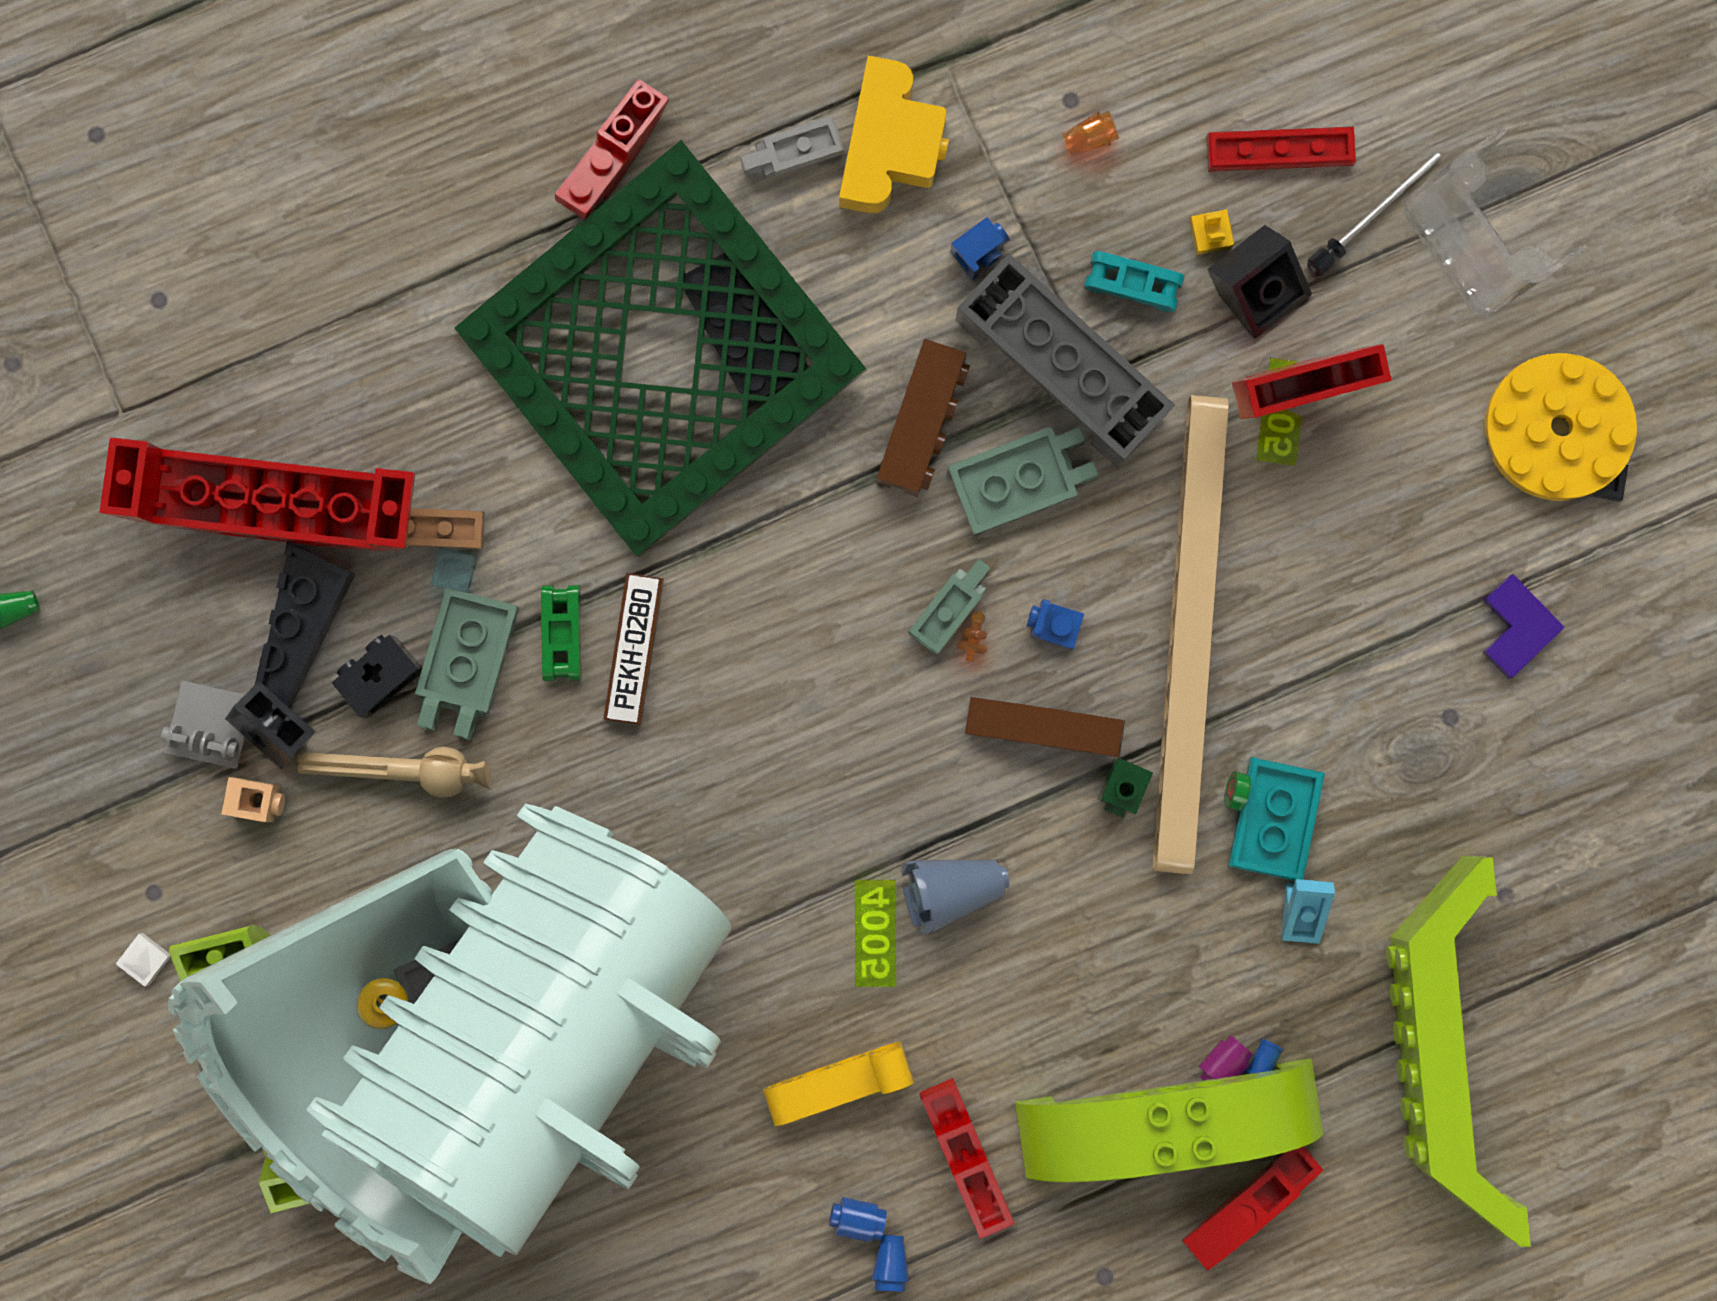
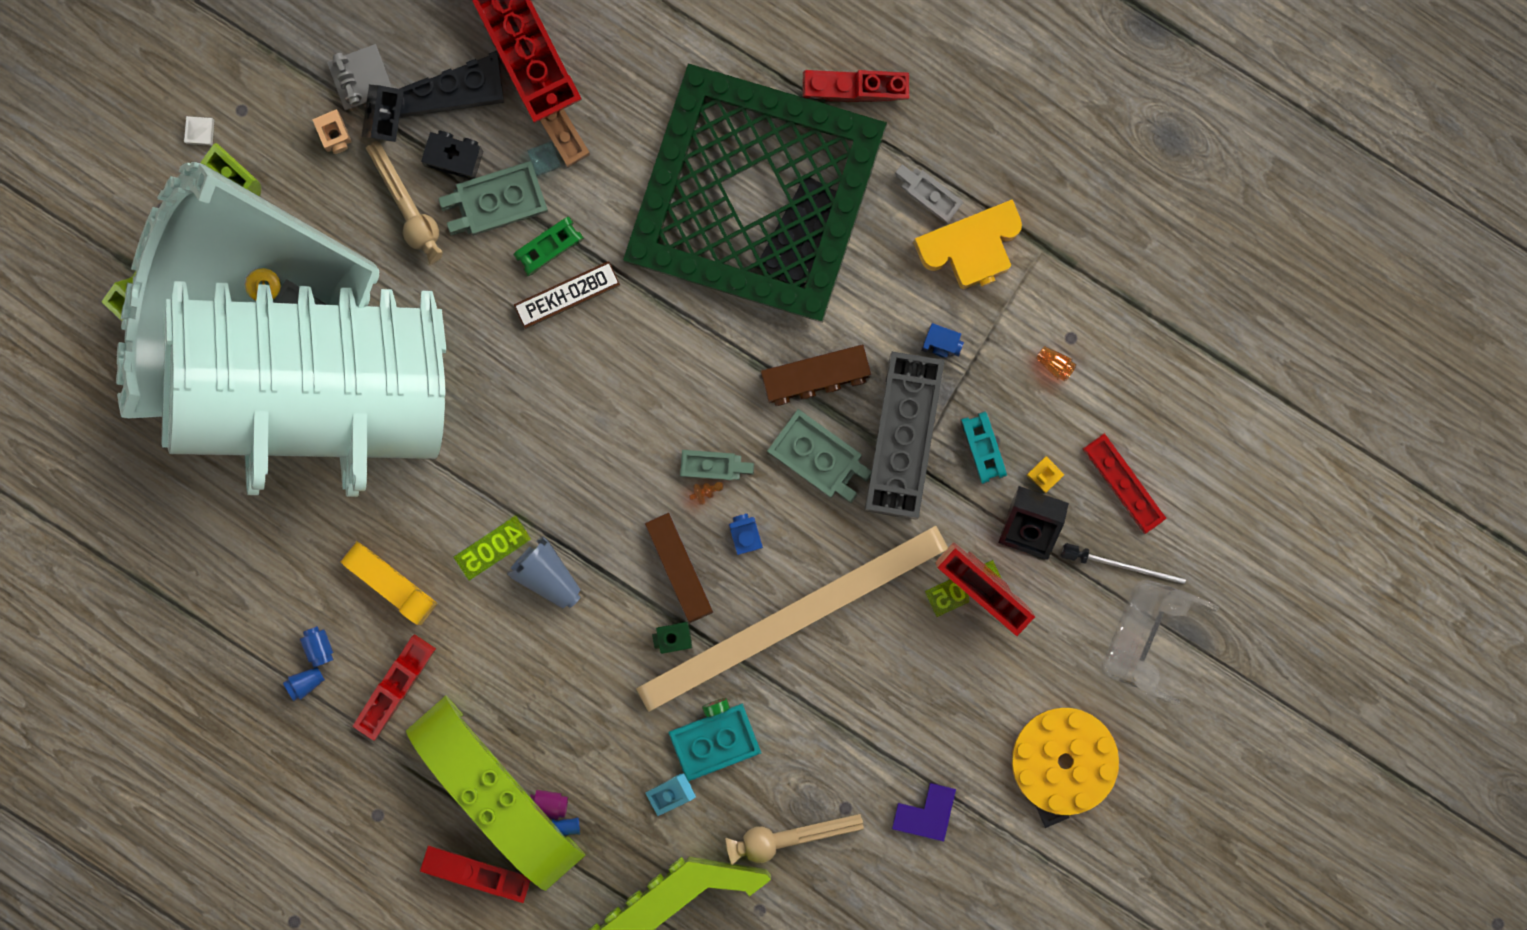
camera: 55 degrees right, 0 degrees up
none -> tan piece [725,814,864,865]

